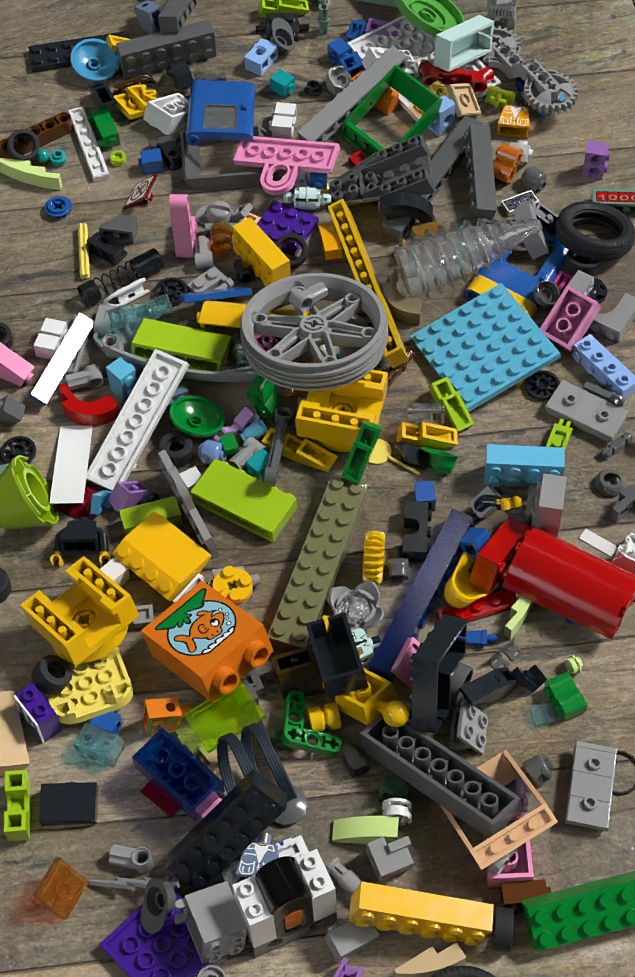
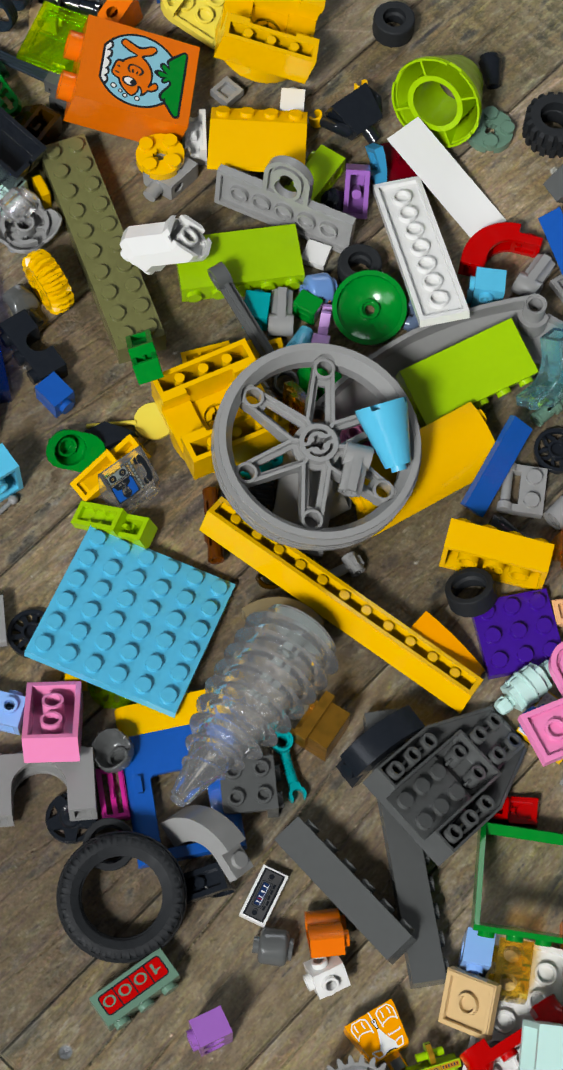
camera: 135 degrees right, 10 degrees up
black wheel [1,436,36,464] -> none
none -> white brick [119,215,212,275]
none -> medium azure cone [355,396,411,473]

